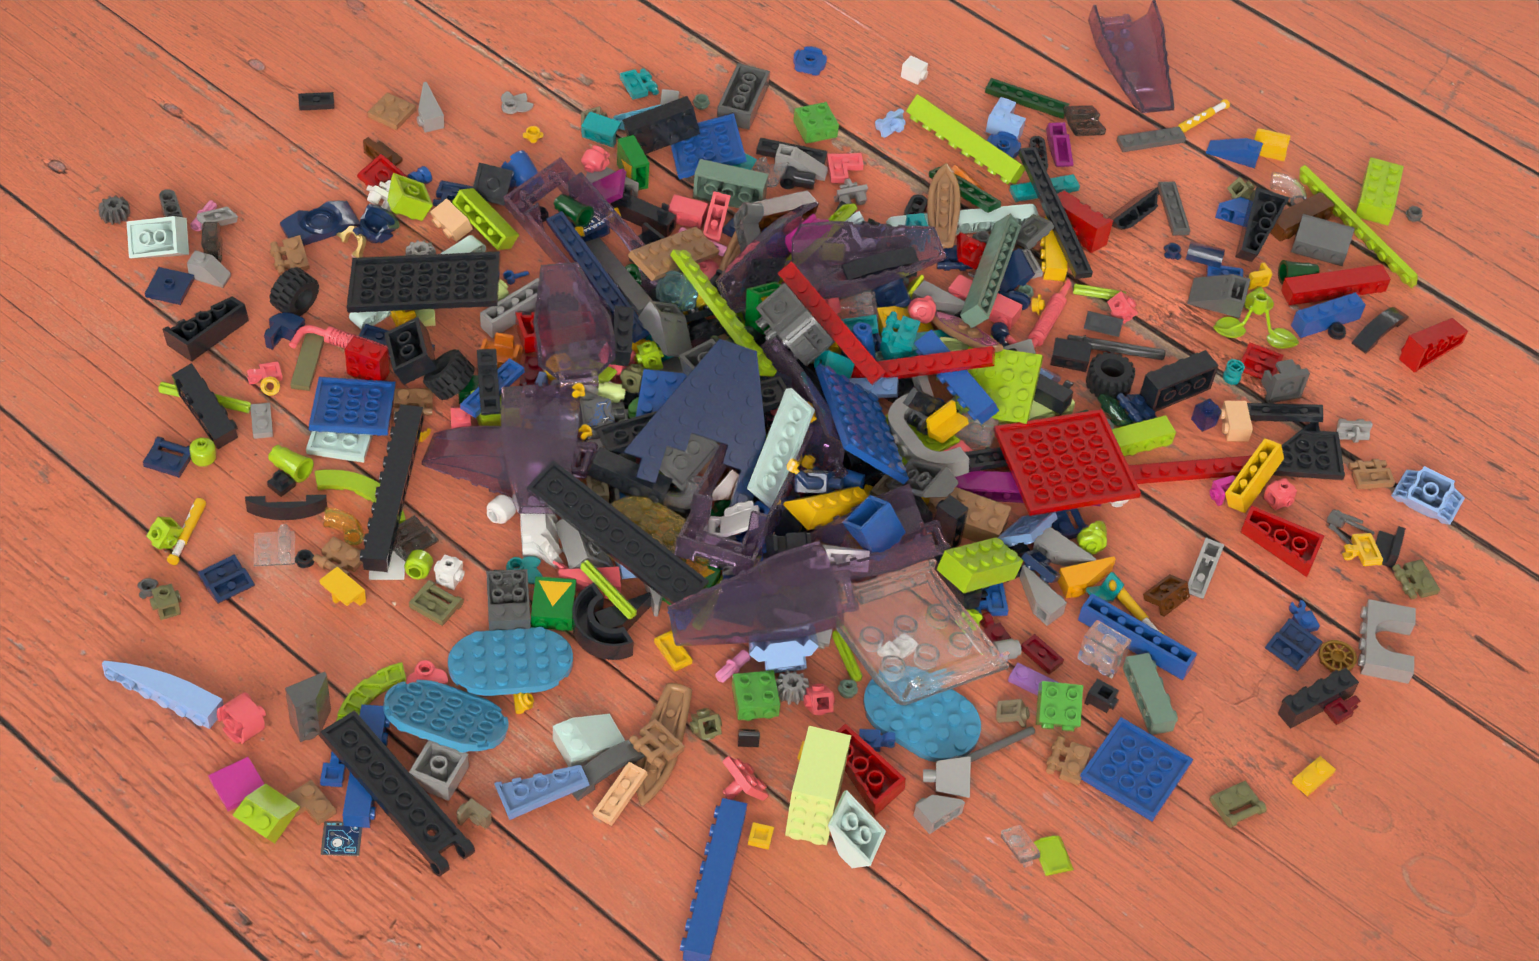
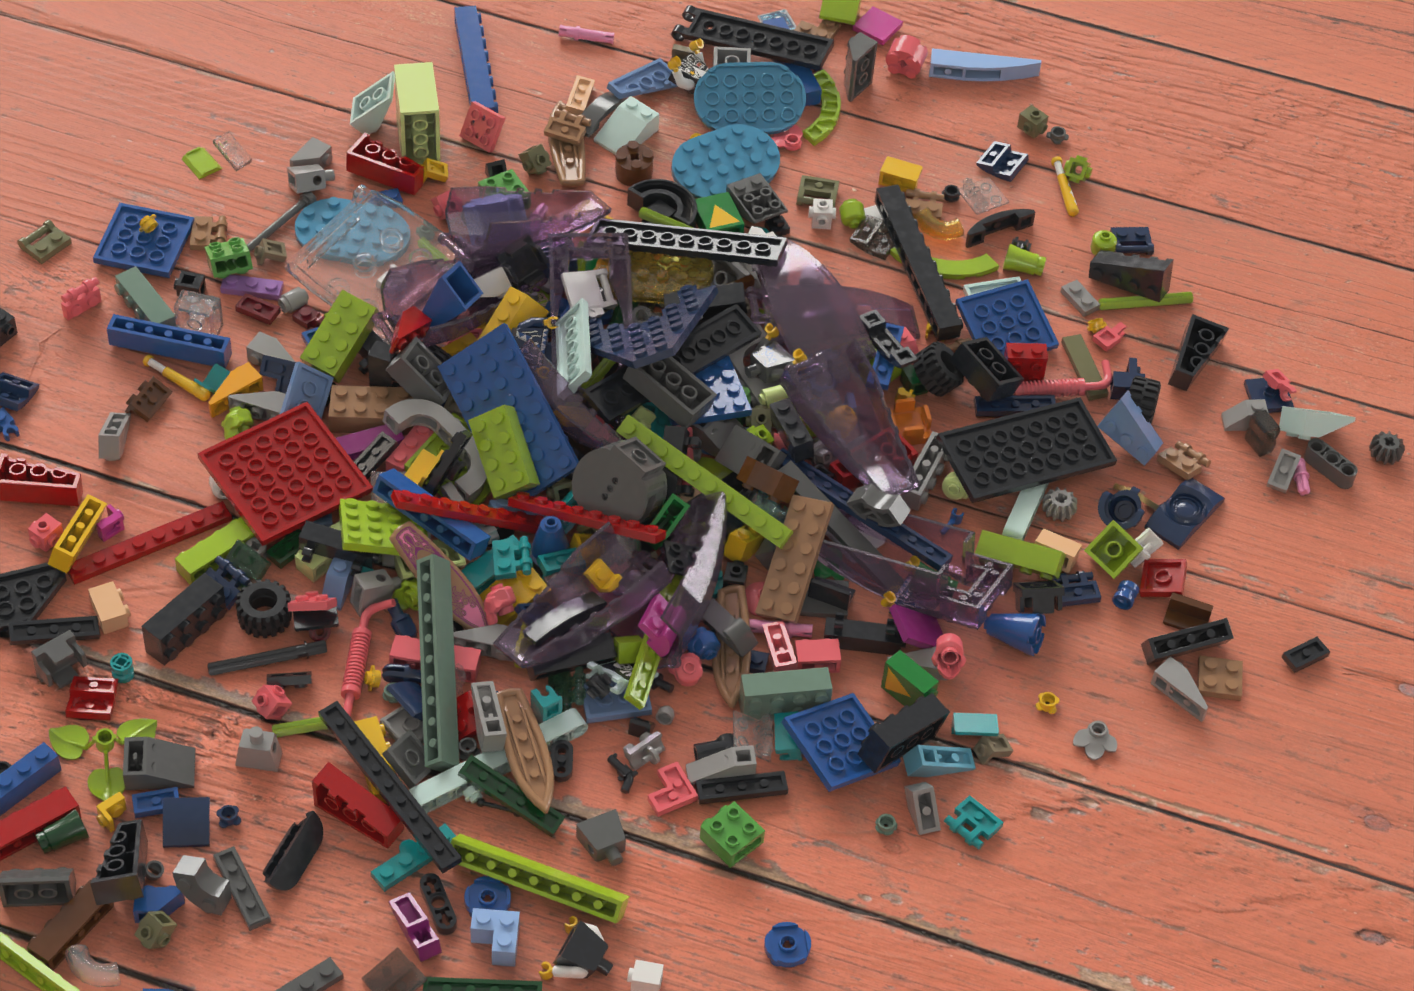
camera: 160 degrees right, 0 degrees up
dark grey brick [717,63,770,130] -> none
yellow plate [748,822,774,850] -> none
brick [753,190,819,229] -> none
light blue hips [875,108,906,138] -> none
orange plate [951,164,984,190] -> none
clear blue brick [1191,399,1222,432] -> none
none -> coral plate [61,277,101,320]
none -> yellow plate [139,214,158,233]
none -> dark grey hinge [145,860,164,881]
none -> dark grey brick [172,855,232,916]
none -> light grey torso [235,726,283,772]
none -> coral plate [287,591,337,612]
none -> red slope [389,306,432,354]
none -> lime brick [468,405,540,499]
none -> light grey slope [471,681,507,752]
none -> black torso [539,916,613,980]
none -> bright pink pin [558,25,614,45]
none -> dark grey torso [576,809,626,866]
none -> yellow bracket [583,559,623,592]
none -> black piece [607,753,638,794]
none -> reddish brown brick [615,141,654,186]
none -> light grey hinge [656,706,675,725]
none -> torso [667,38,710,94]
none -> reddish brown brick [736,456,799,504]
none -> dark grey brick [846,483,911,527]
none -> medium blue wedge [1097,390,1163,466]
none -> black brick [1141,618,1234,664]
none -> coral plate [1262,369,1297,402]

